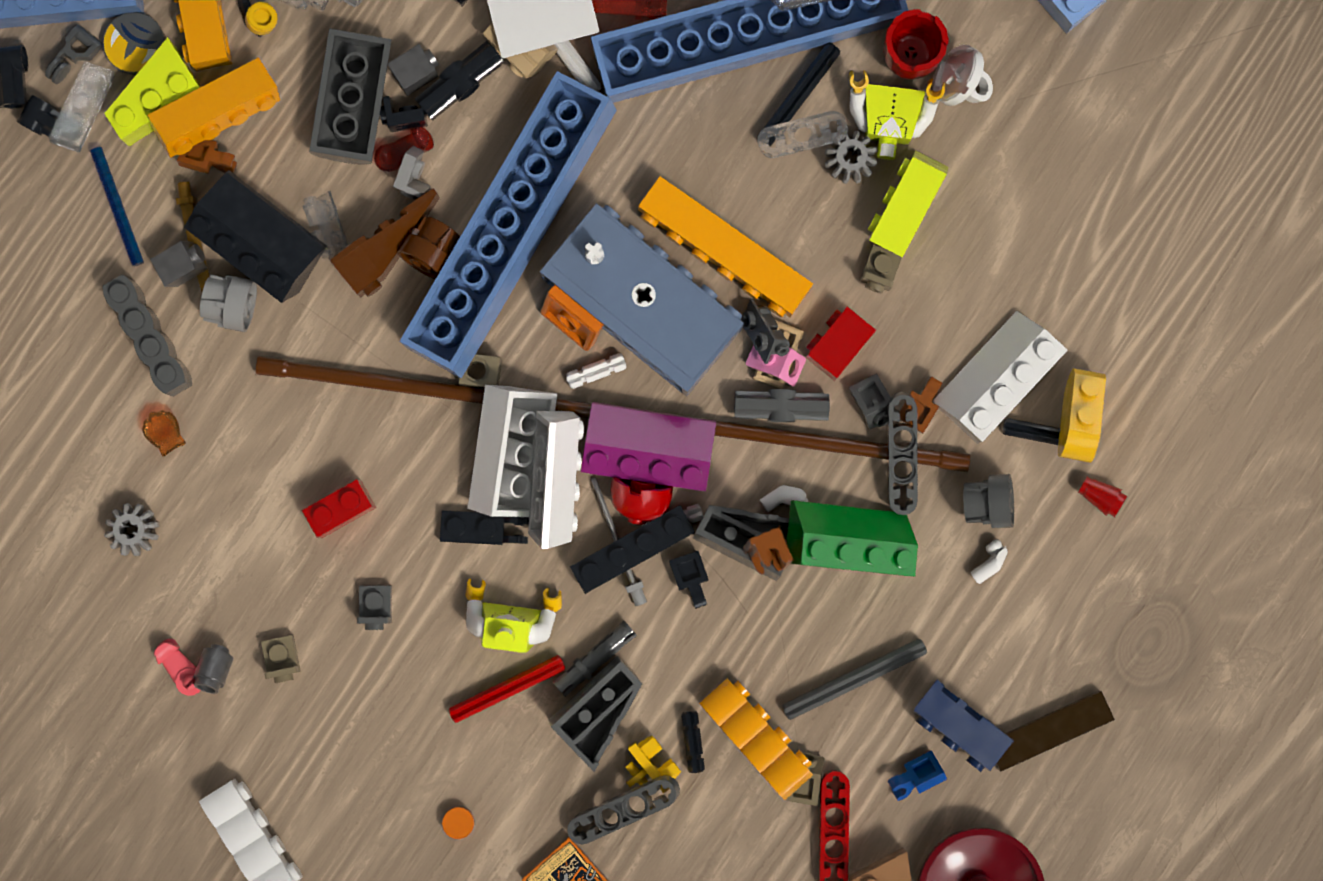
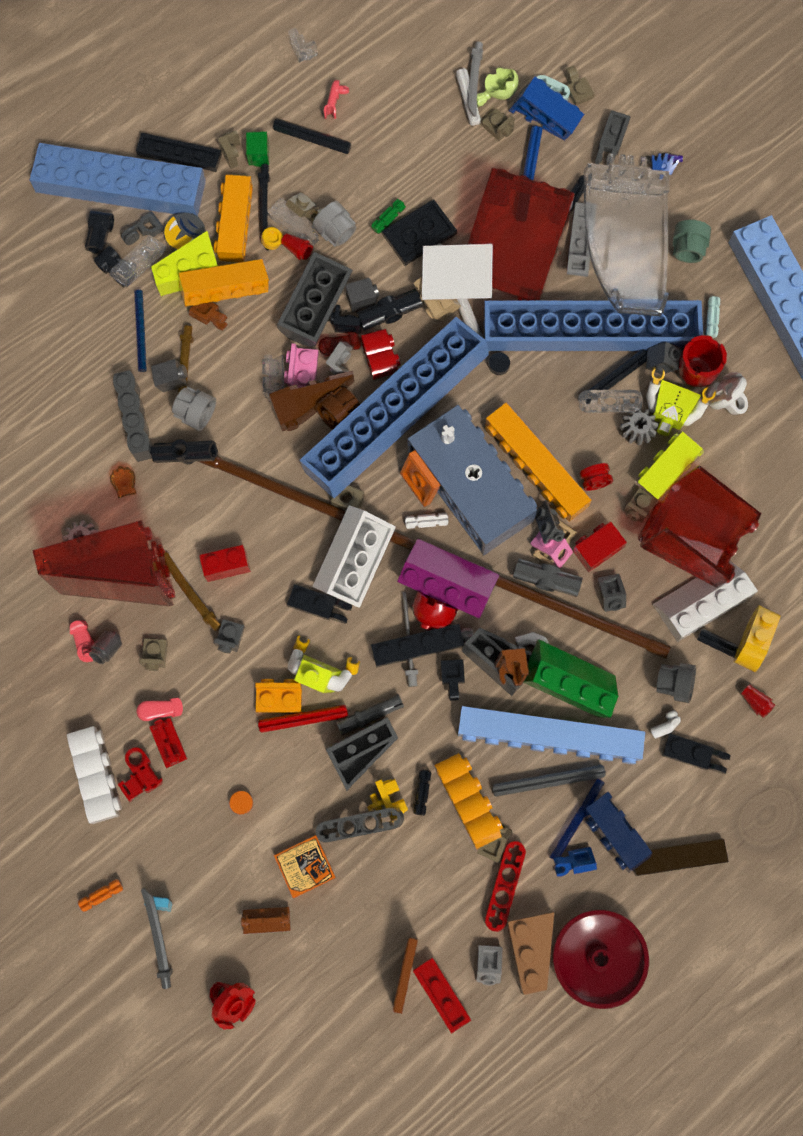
camera: 20 degrees right, 10 degrees down
black slope [184,171,327,303] -> none
white slope [528,411,584,549] -> none
dark grey beam [888,392,918,515] -> none
dark orange plate [899,377,942,434] -> none
none -> clear red windscreen [32,520,176,606]
none -> red piece [118,747,163,803]
none -> coral piece [136,698,183,721]
none -> red hinge [149,718,187,769]
none -> black piece [150,439,218,465]
none -> pearl gold sword [164,552,221,631]
none -> light orange bracket [255,679,302,713]
none -> red cone [281,233,313,260]
none -> bright pink bracket [284,344,319,388]
none -> red brick [361,329,401,380]
none -> light blue brick [458,706,645,764]
none -> black tile [489,352,510,375]
none -> clear blue bar [549,778,605,860]
none -> red wheel [579,463,614,491]
none -> clear red windscreen [638,466,762,588]
none -> dark grey brick [646,342,682,375]
none -> black hinge [662,734,731,774]

